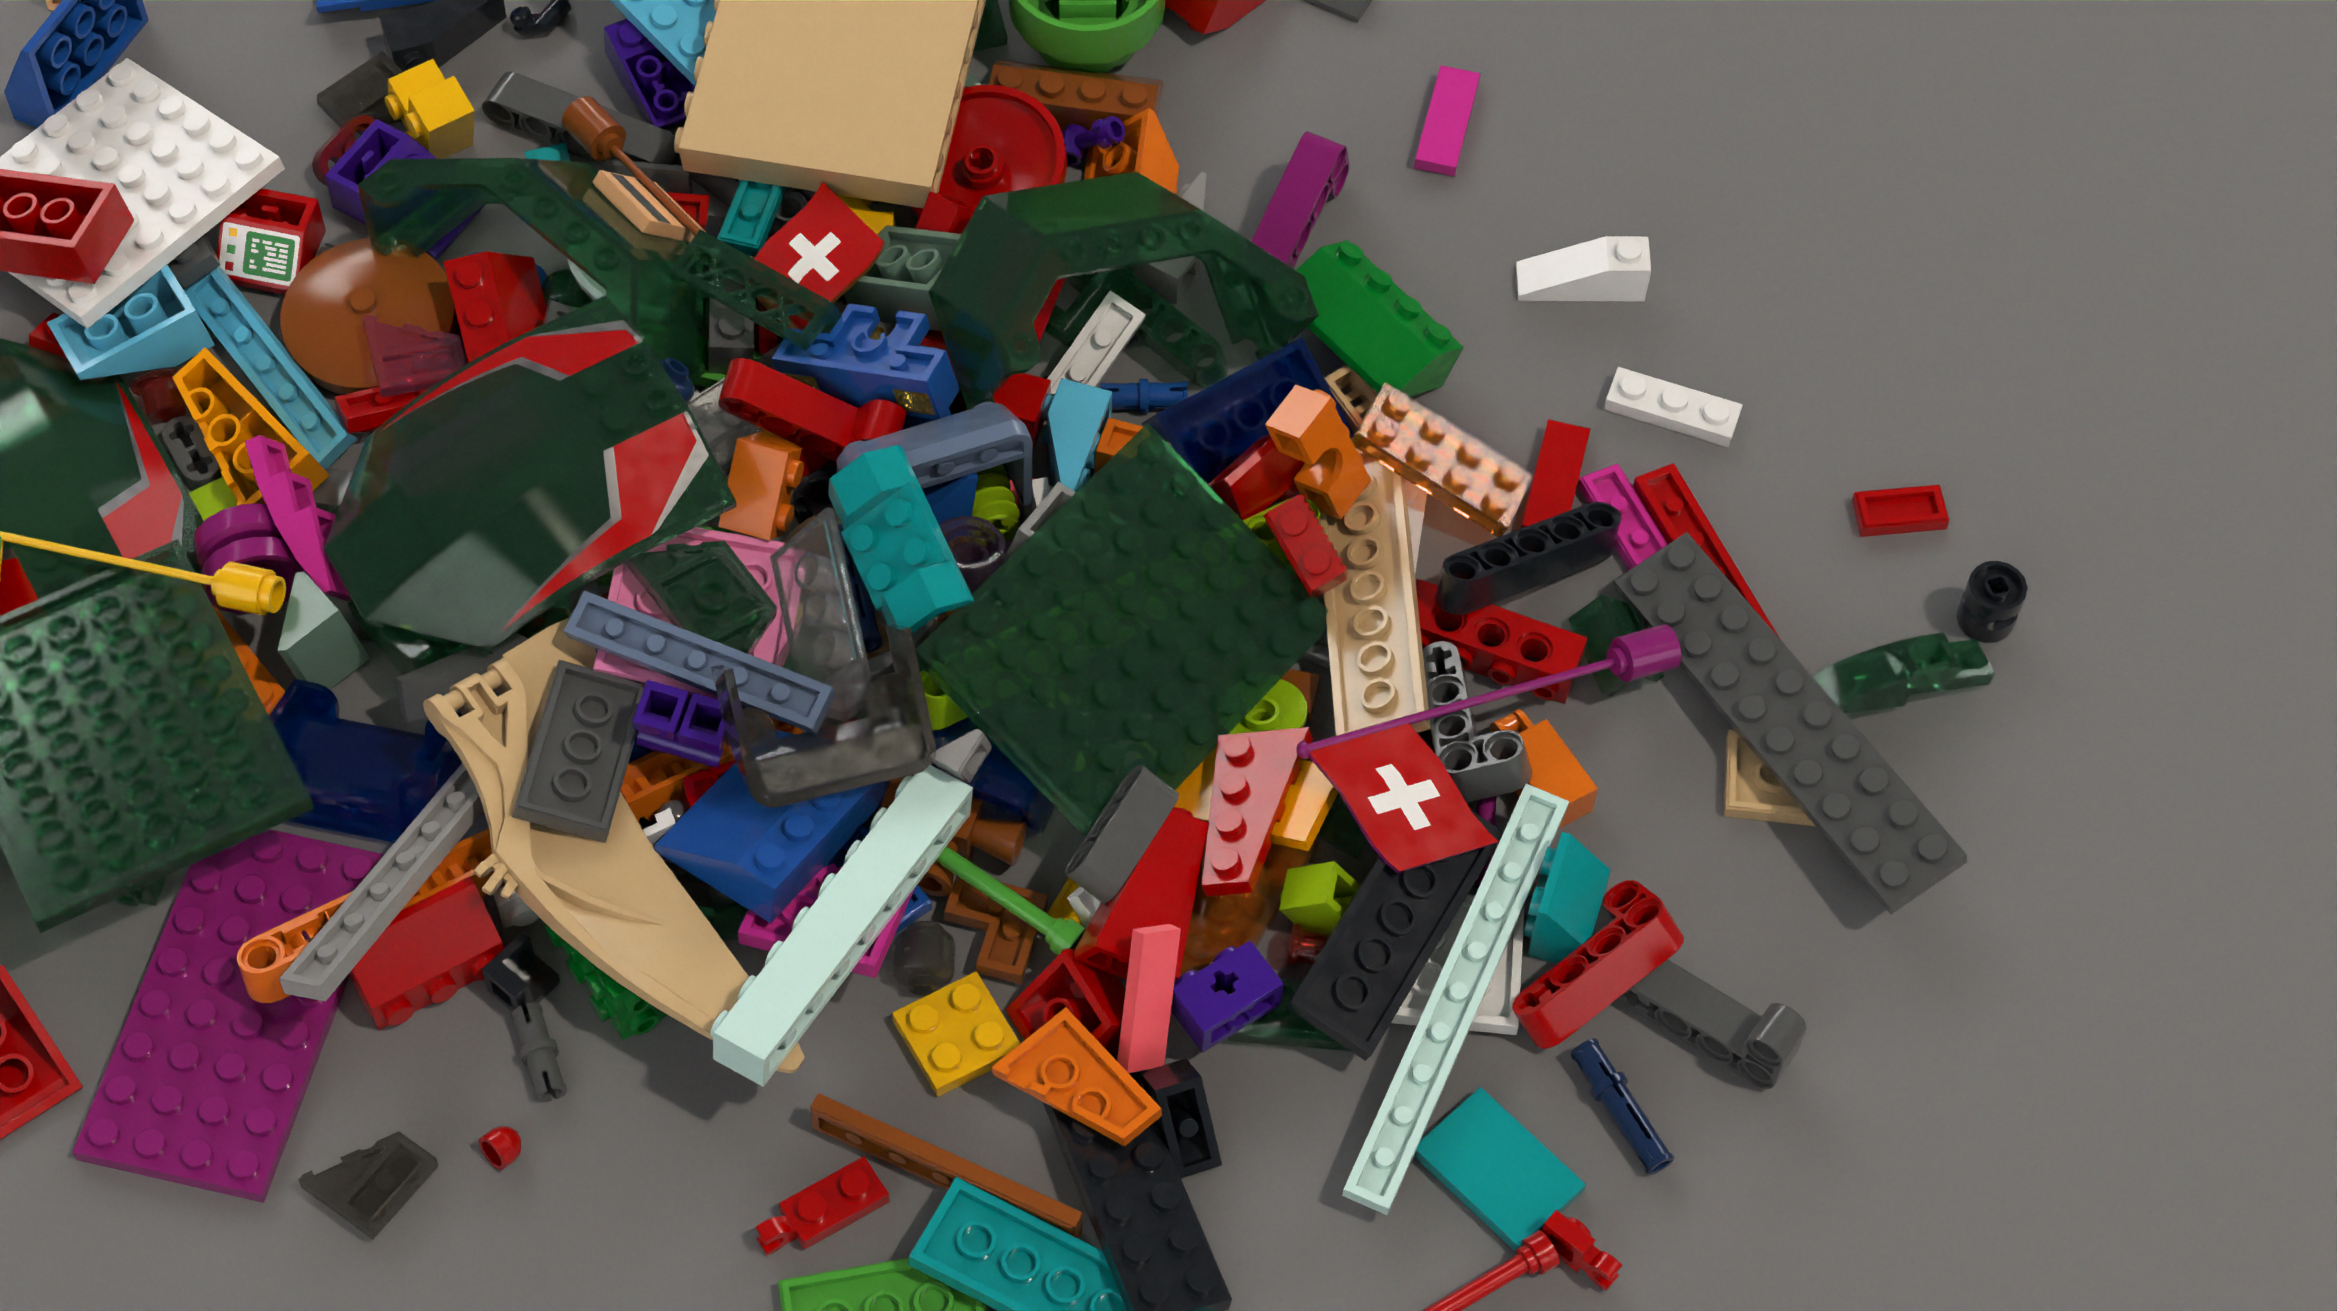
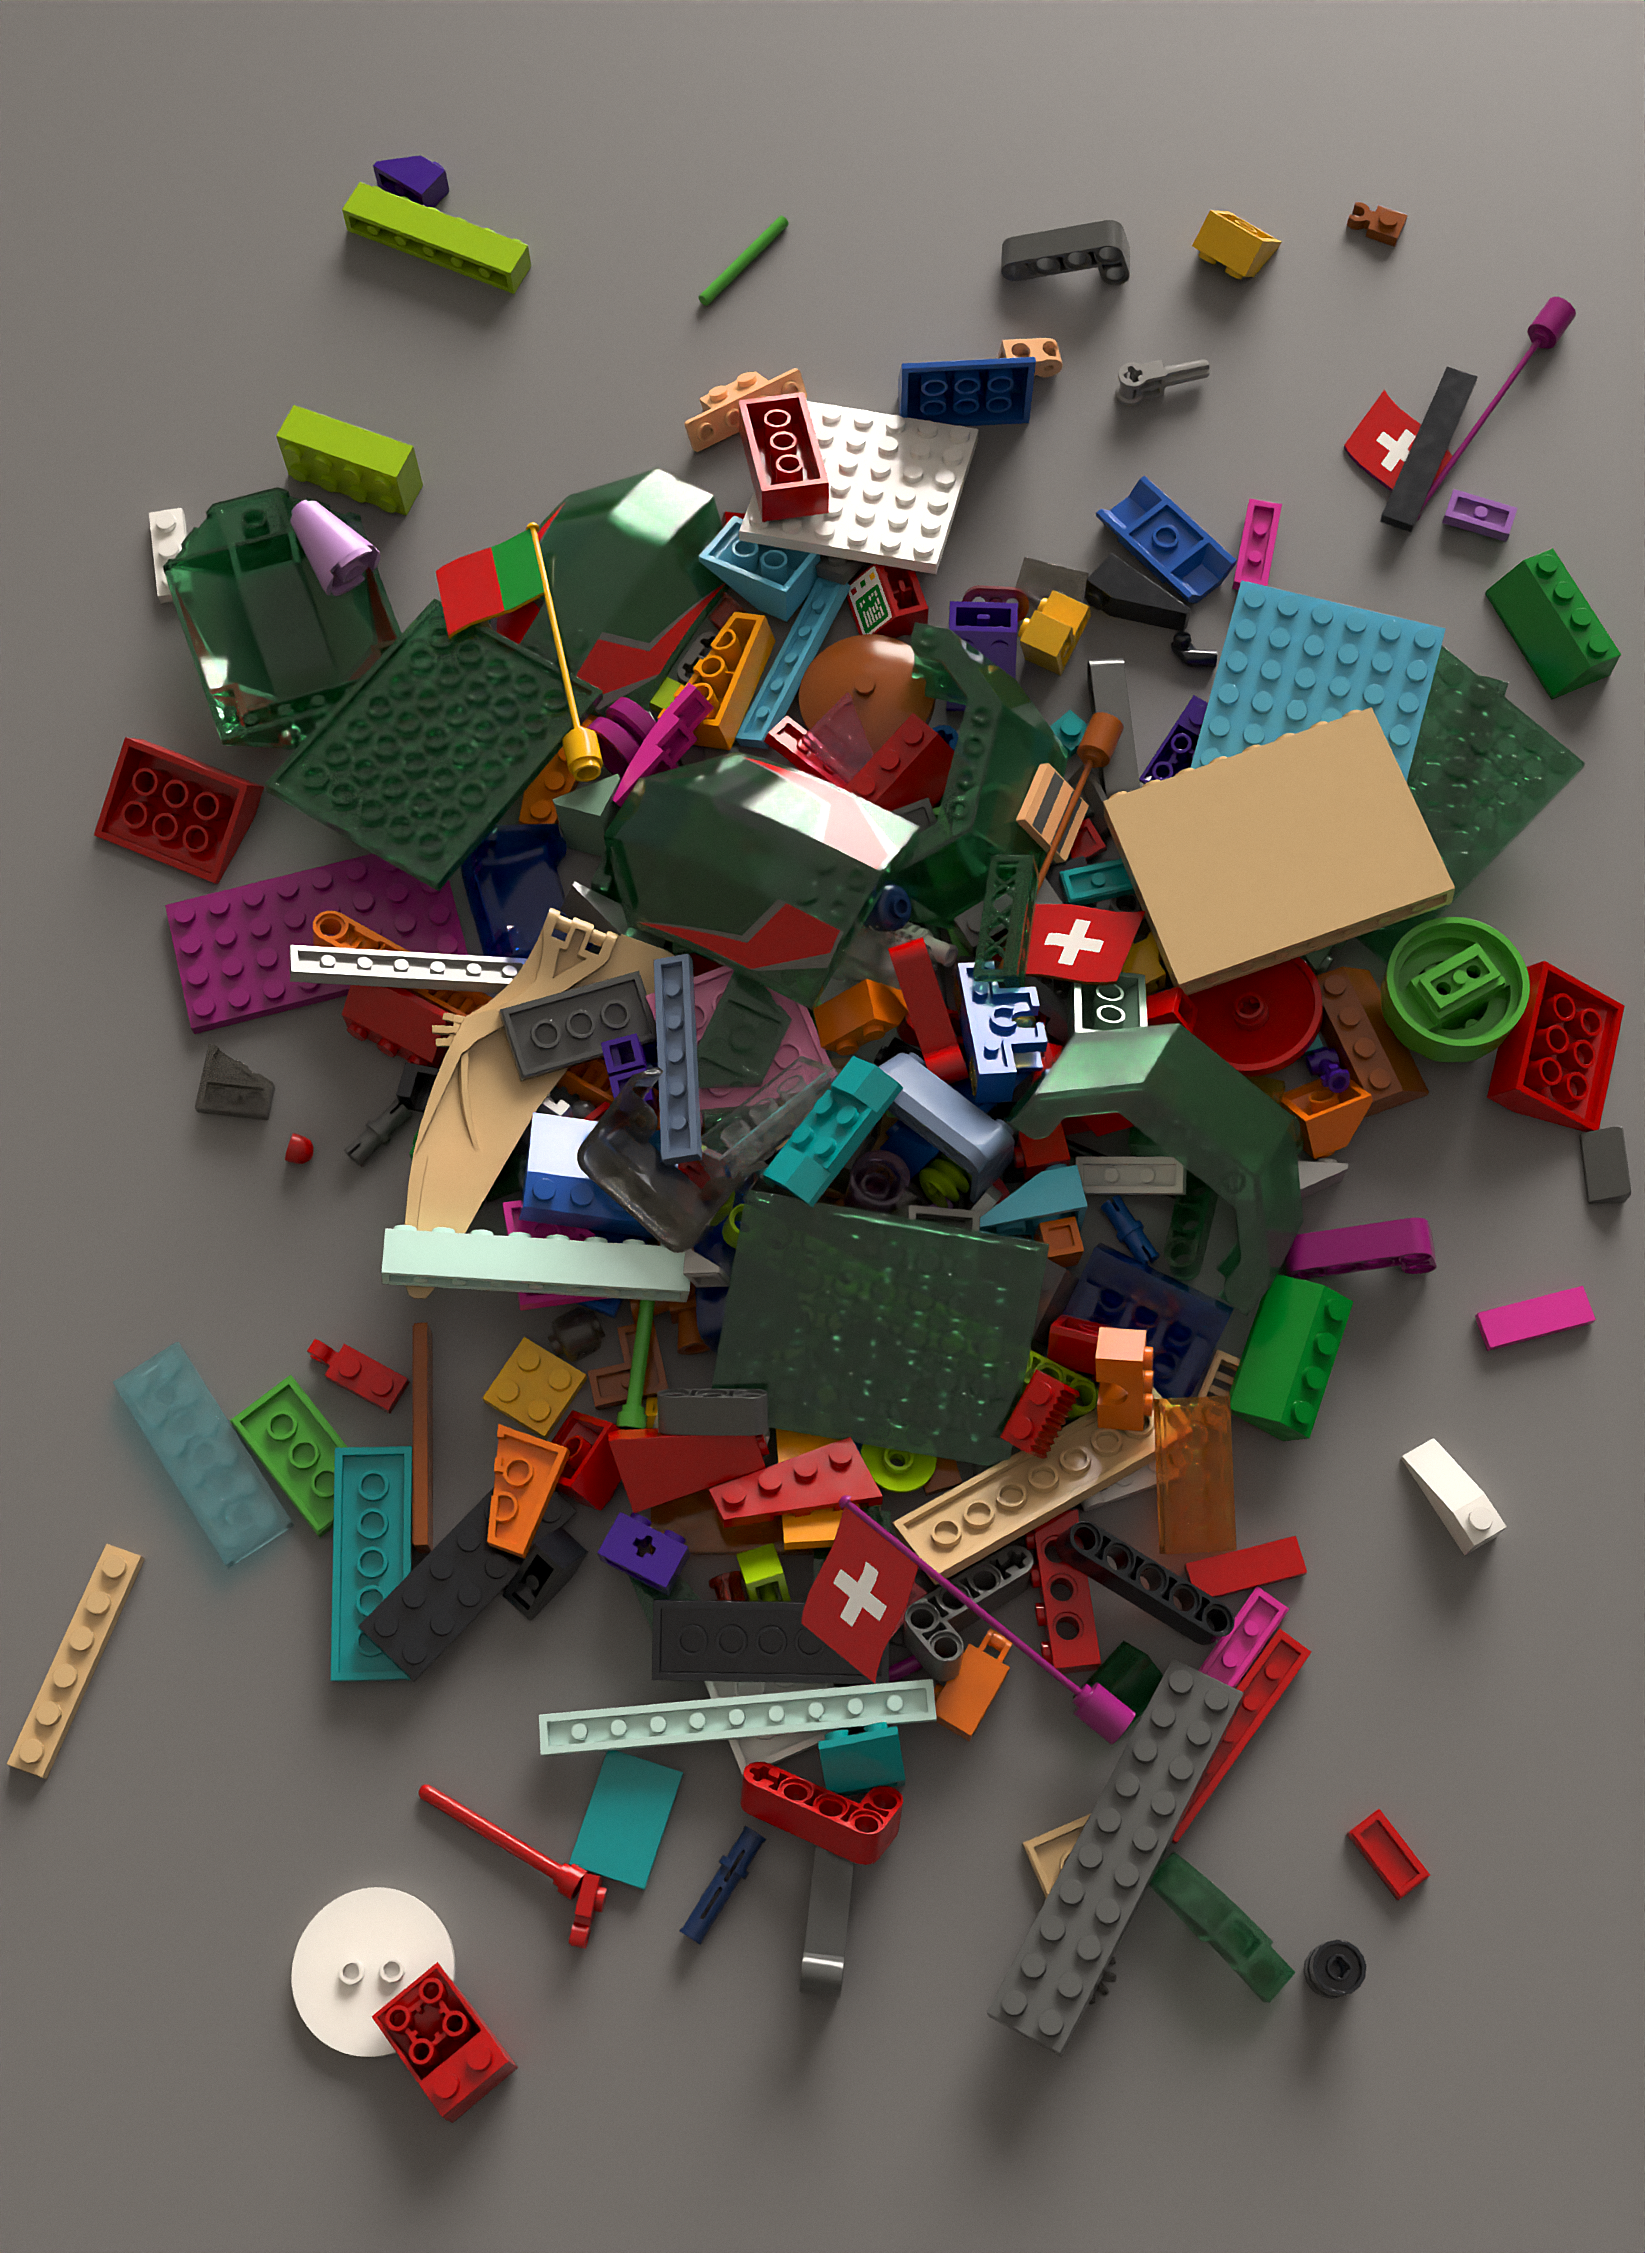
camera: 65 degrees right, 10 degrees up
coral tile [1117,924,1181,1073] -> none
white plate [1604,367,1743,448] -> none

